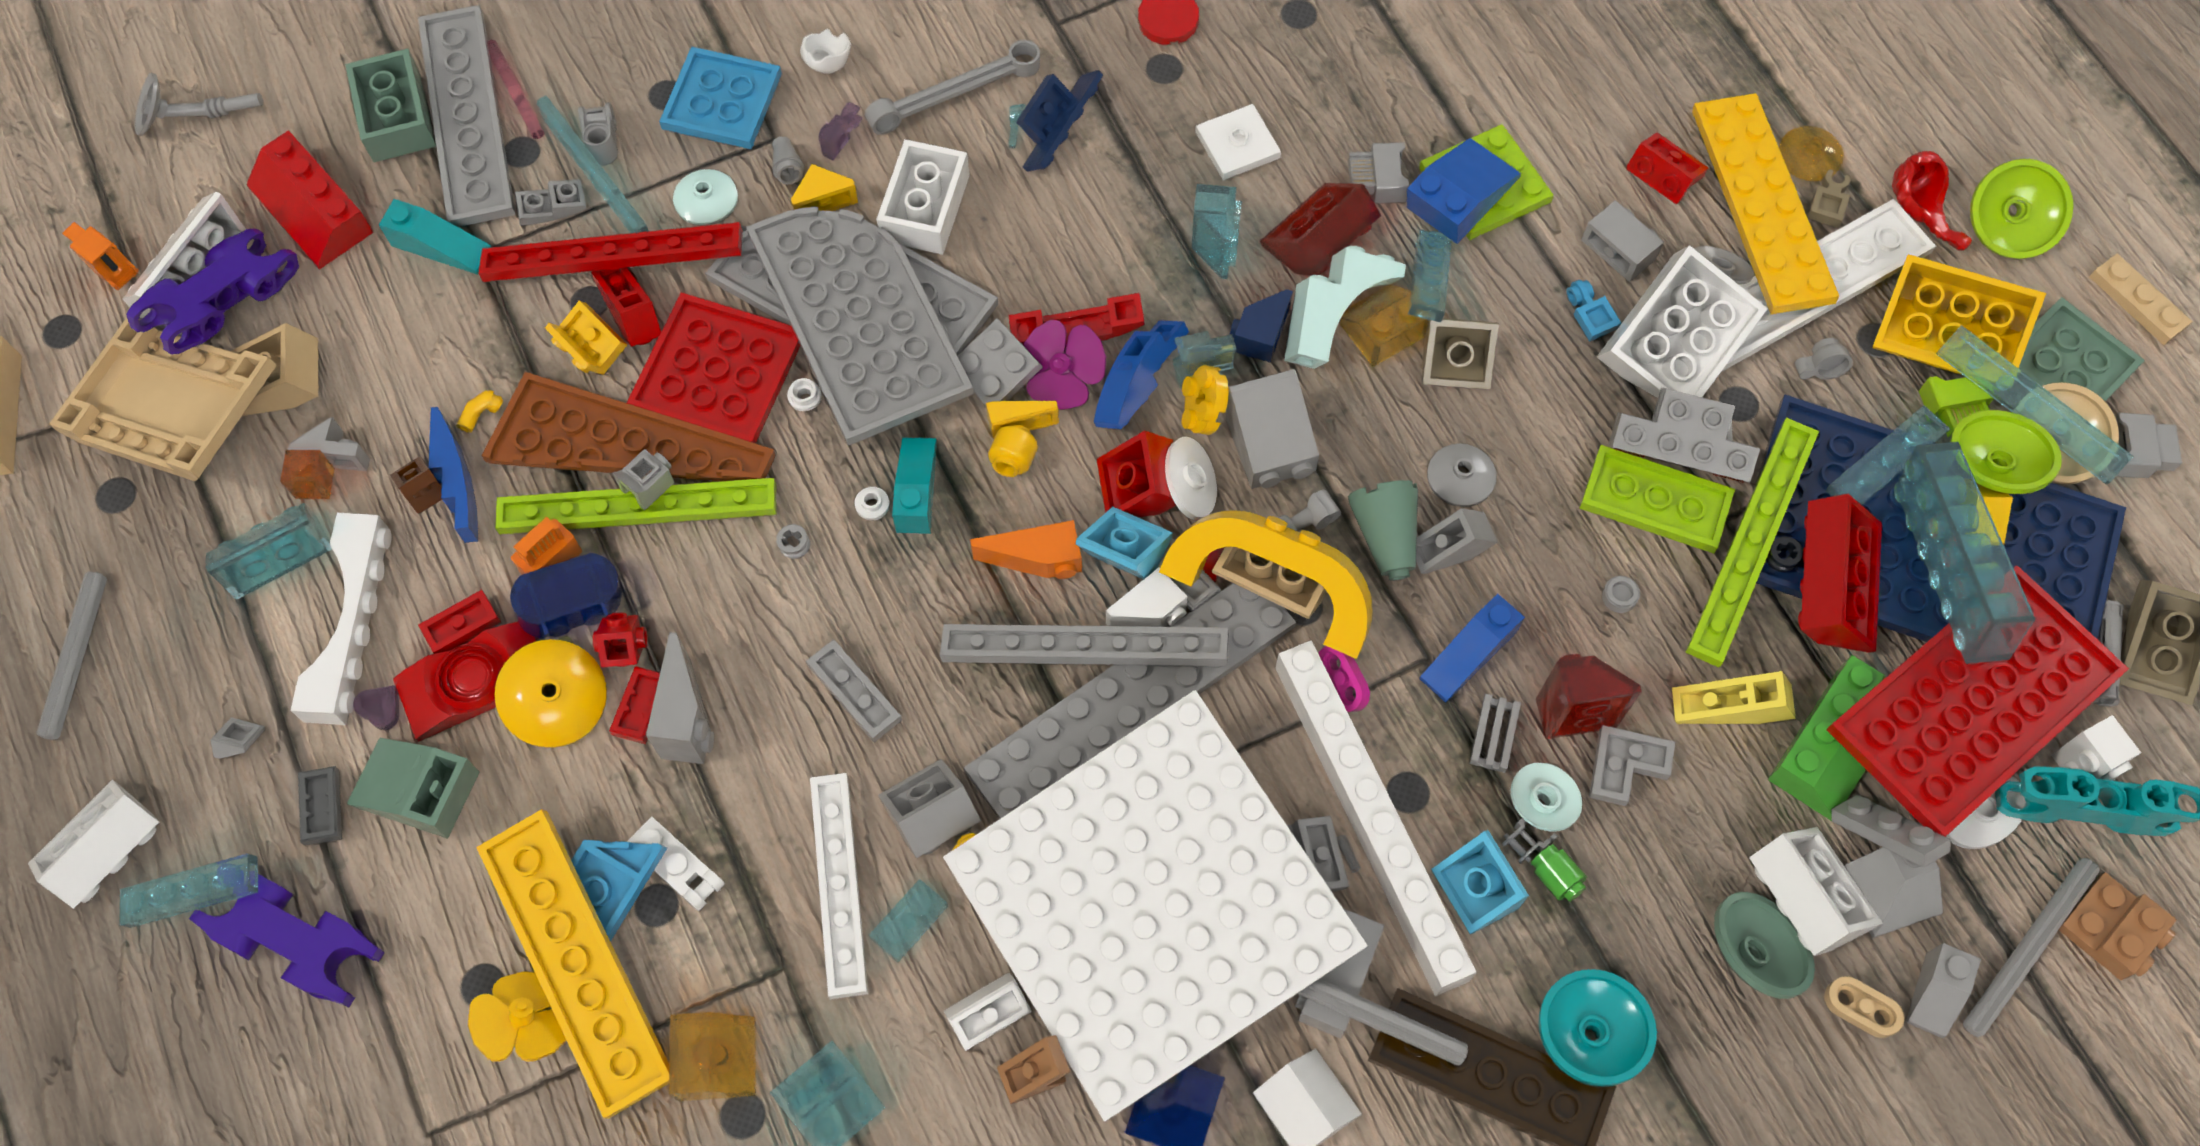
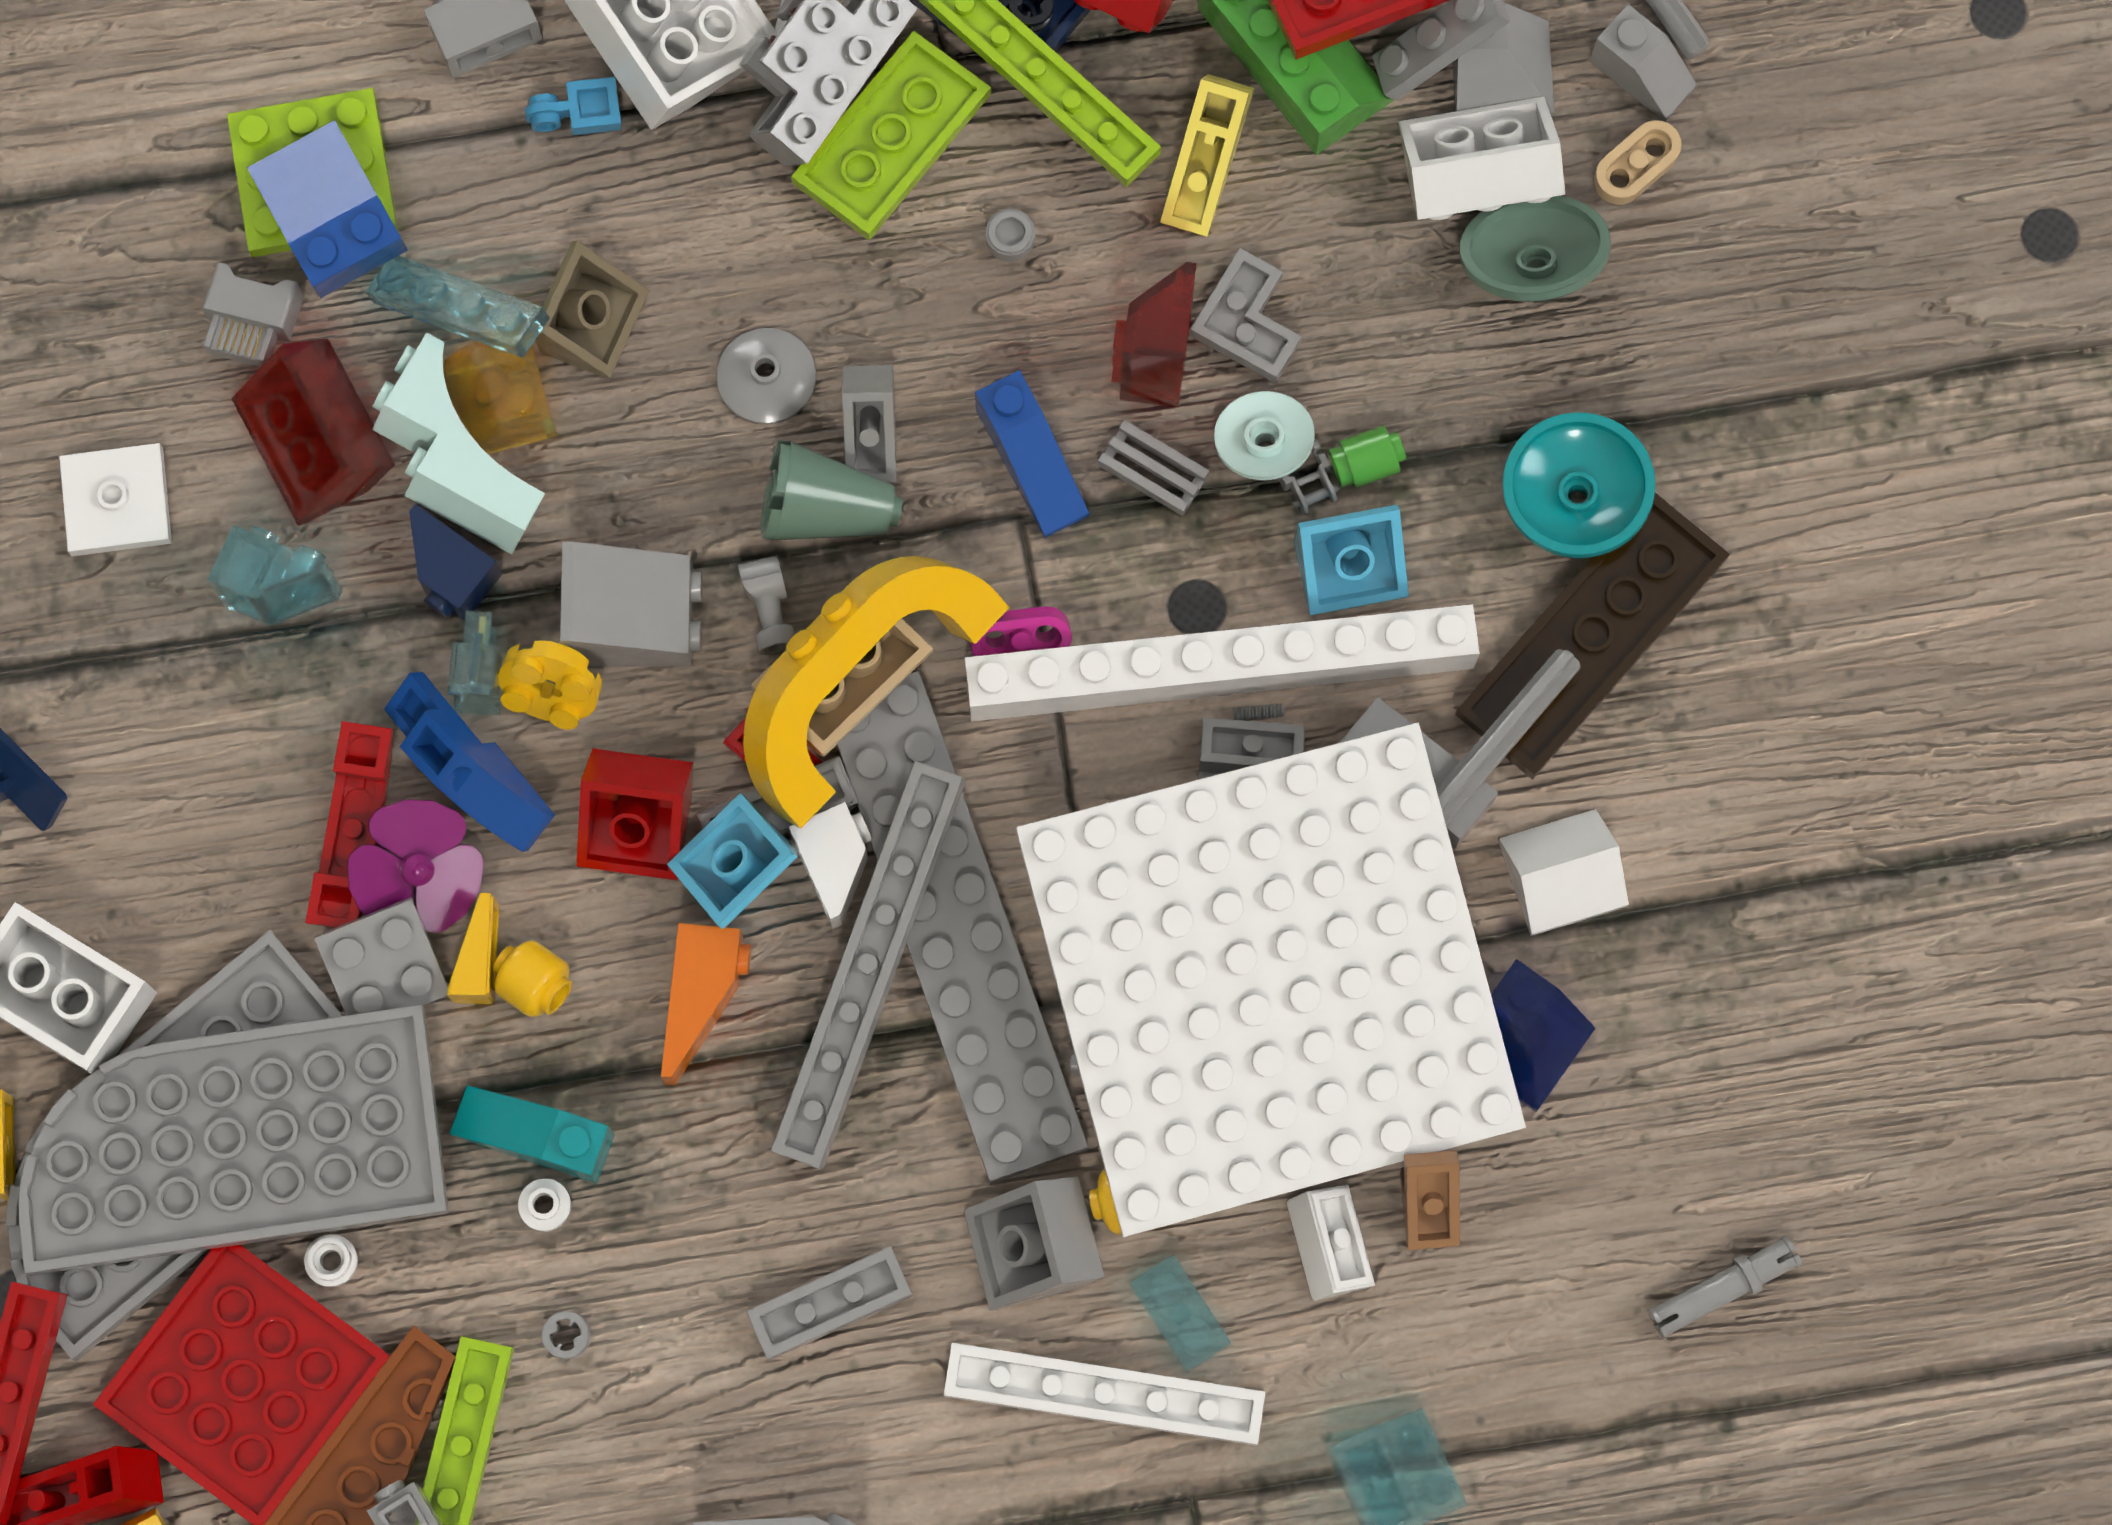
camera: 75 degrees left, 10 degrees up
white piece [1165,437,1217,520] -> none

